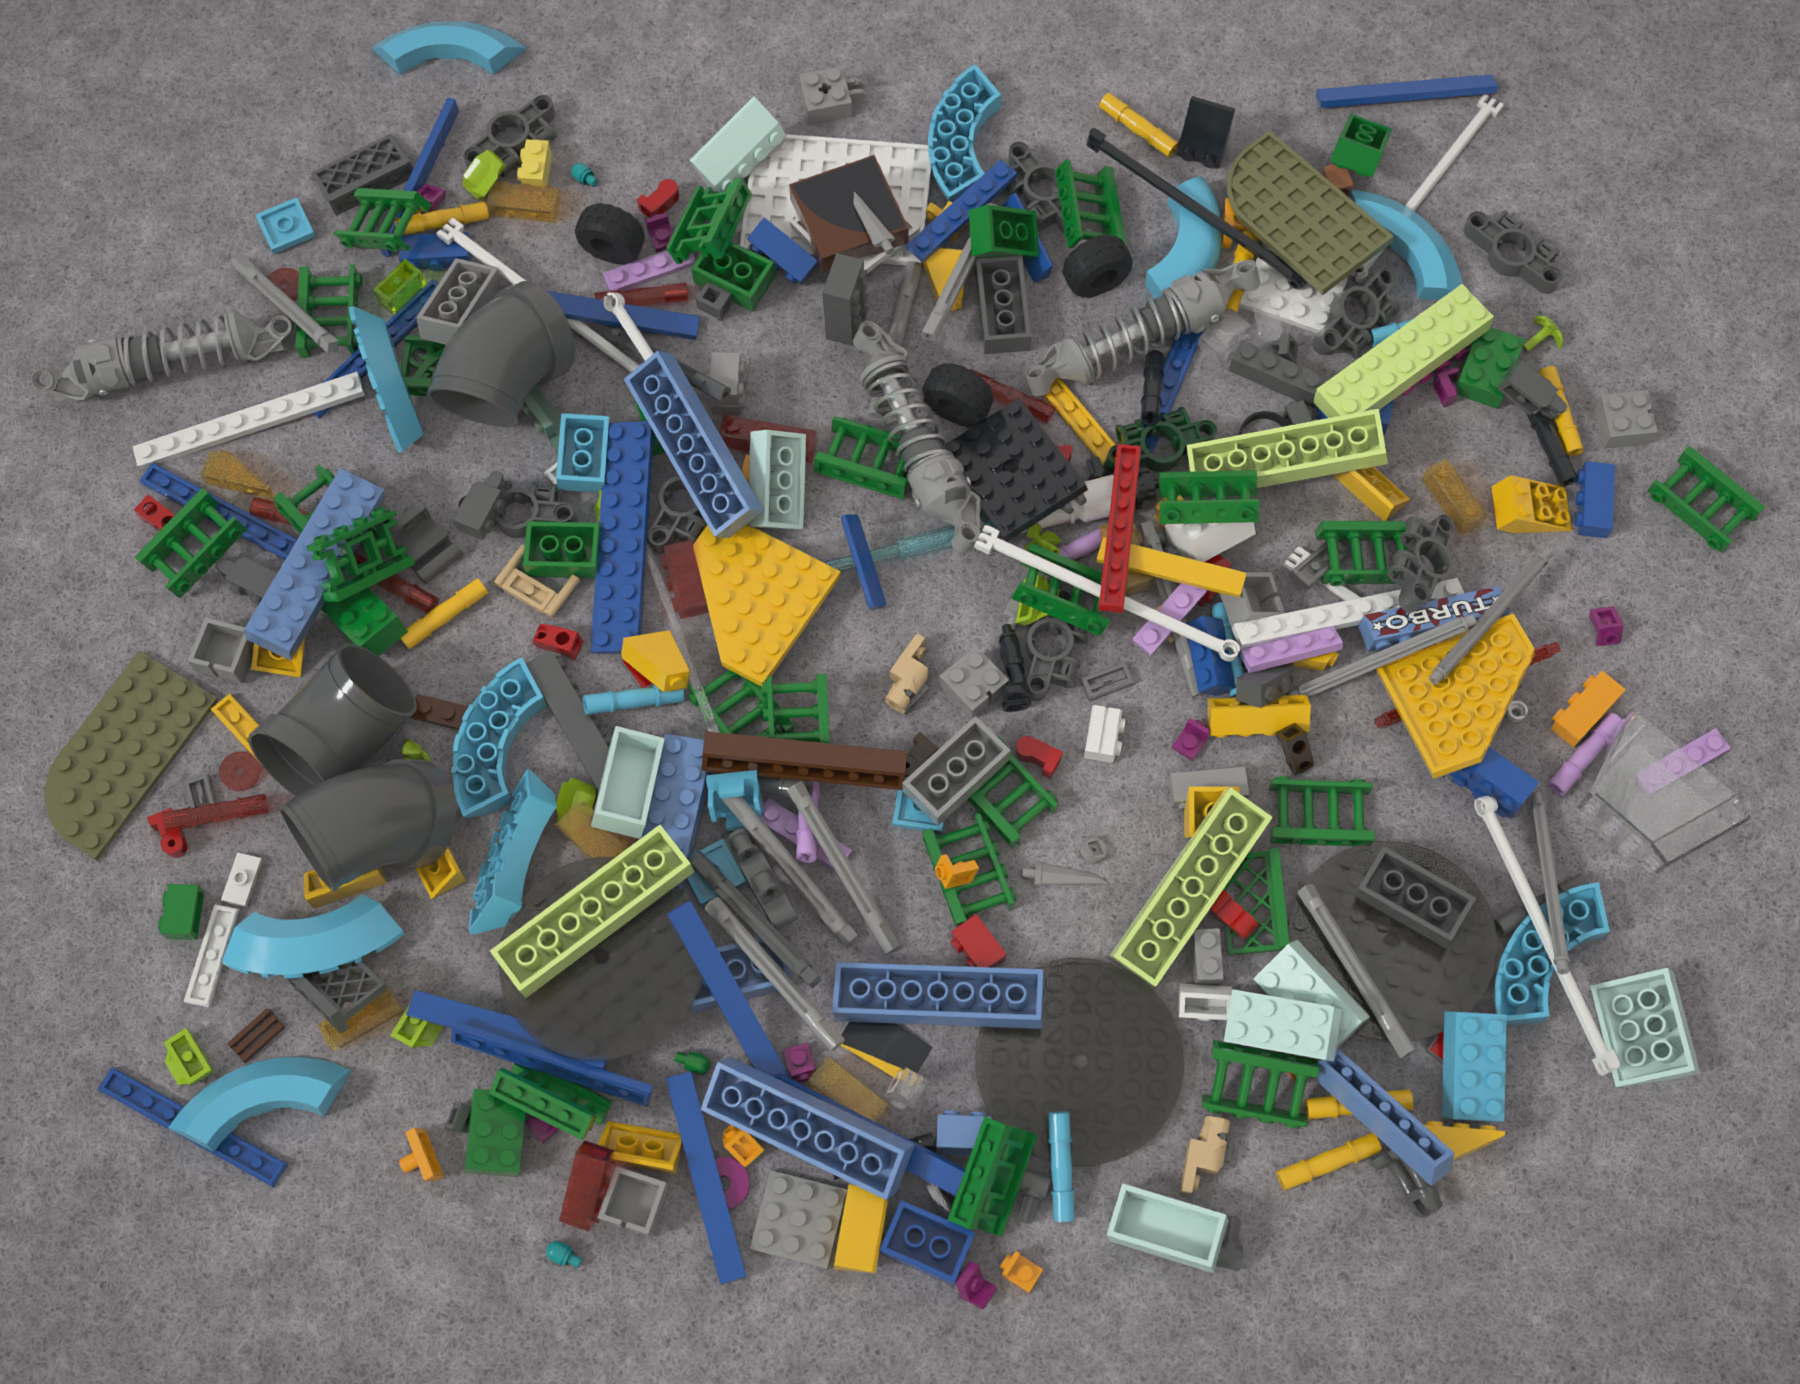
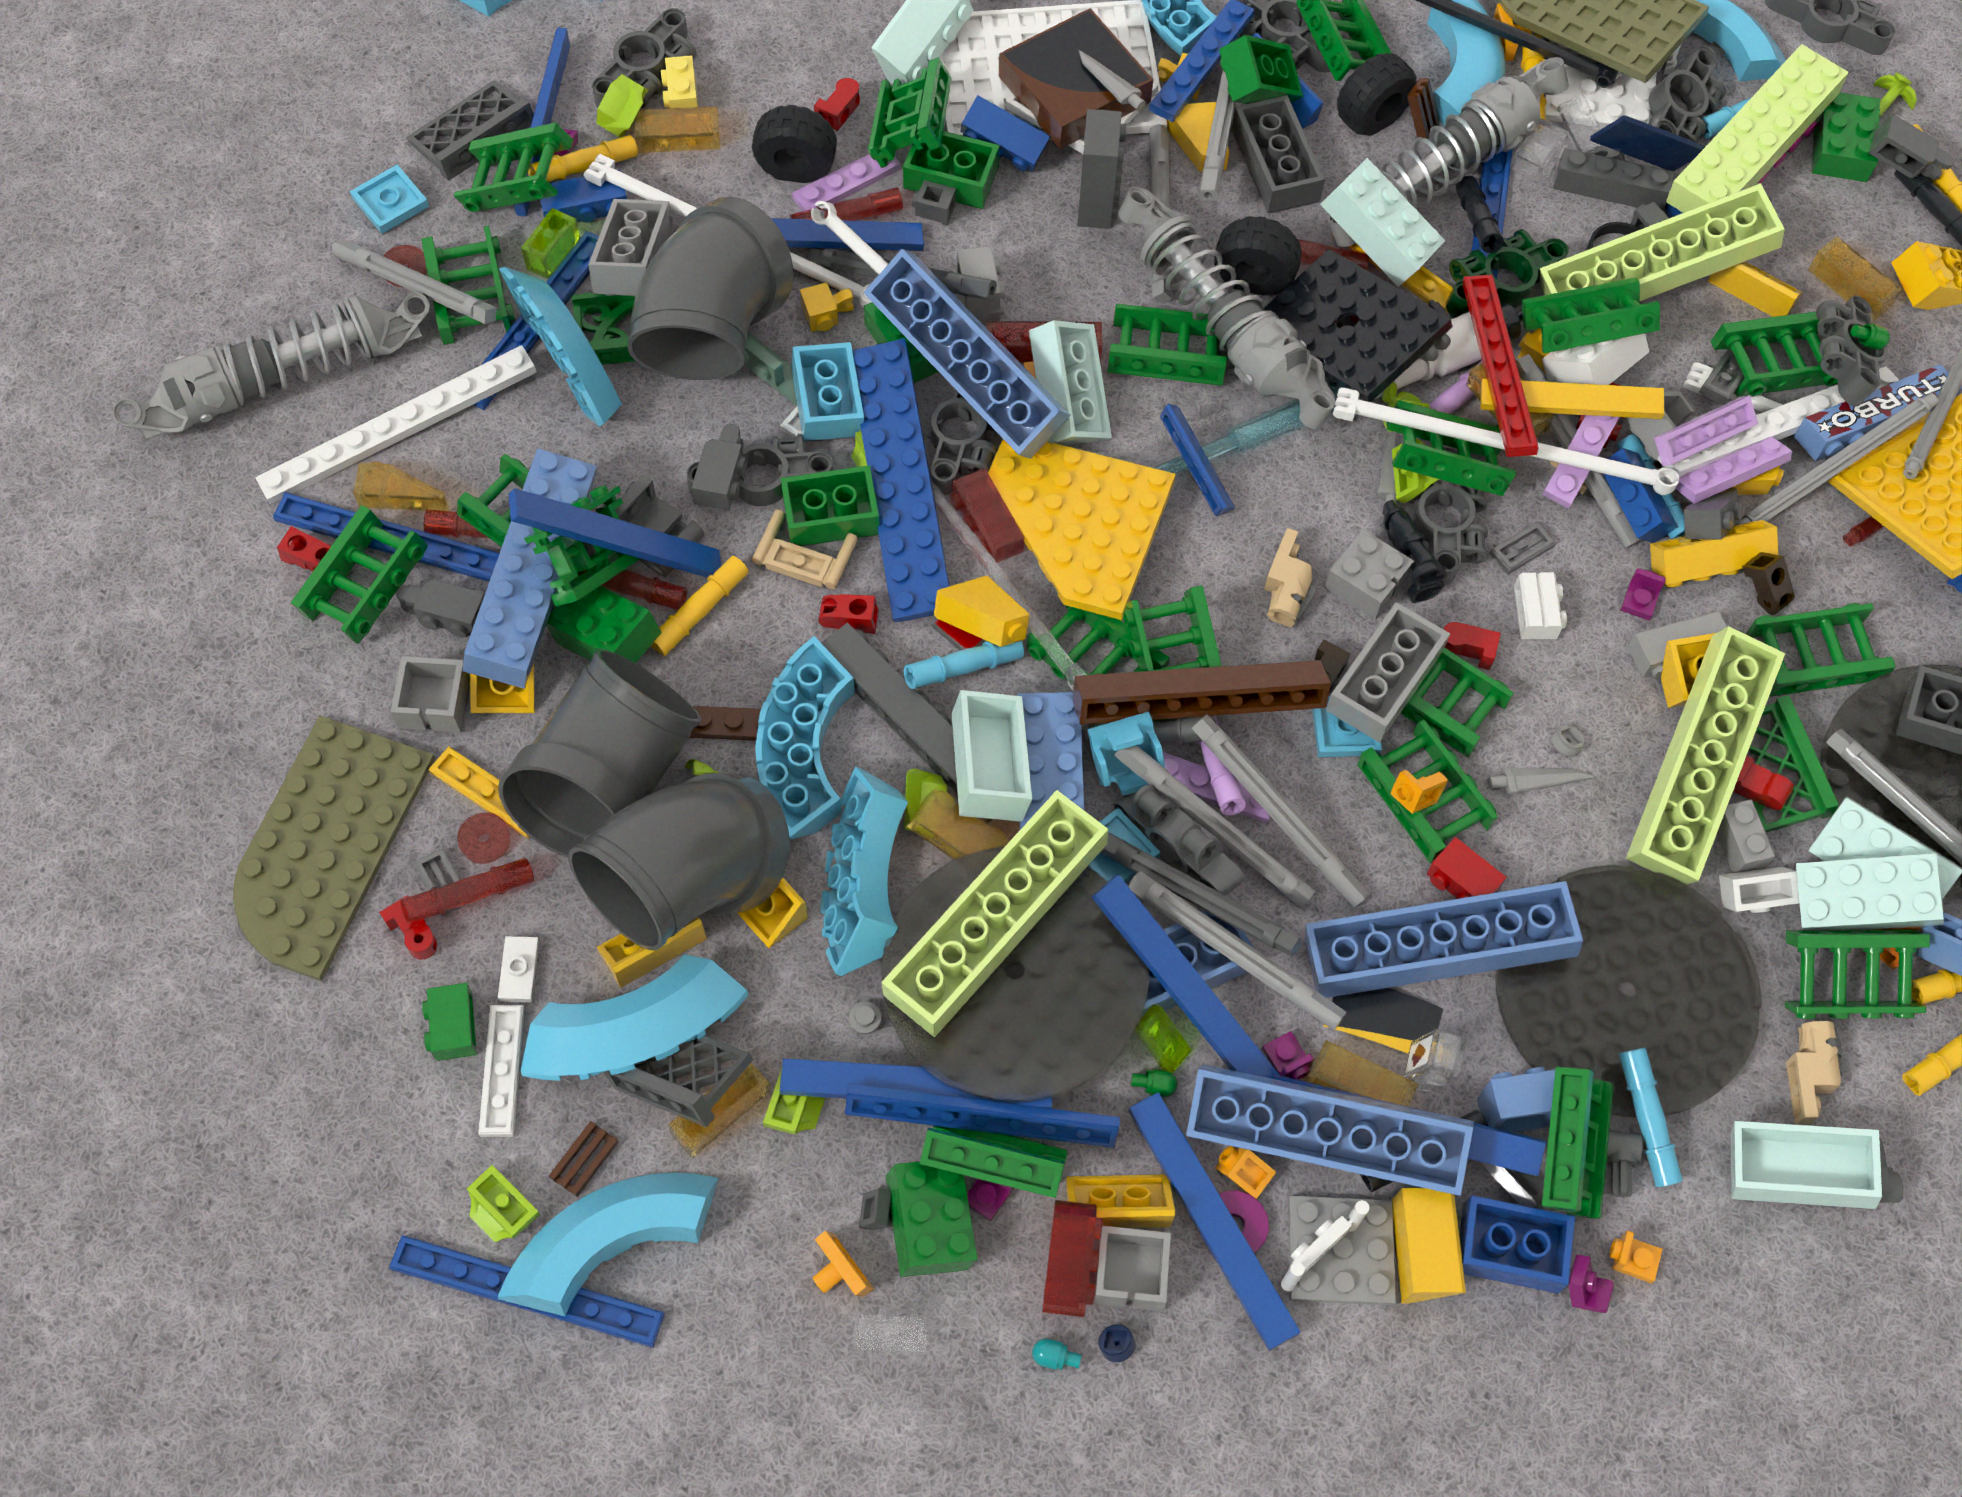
camera: 15 degrees left, 5 degrees down
teal cylinder [571,163,599,187] -> none
magenta bracket [645,213,673,253] -> none
magenta bracket [1432,367,1460,407] -> none
none -> blue tile [508,488,721,578]
none -> yellow brick [800,282,854,332]
none -> light grey plate [848,1002,882,1035]
none -> dark blue tile [1098,1324,1136,1362]
none -> clear neon green plate [1133,1004,1192,1073]
none -> white plate [1281,1200,1369,1291]
none -> light aqua brick [1320,158,1445,287]
none -> reddish brown tile [1407,78,1439,139]
none -> dark blue piece [1590,115,1706,171]
none -> lavender plate [1654,396,1758,466]
none -> green cylinder [1850,323,1890,350]

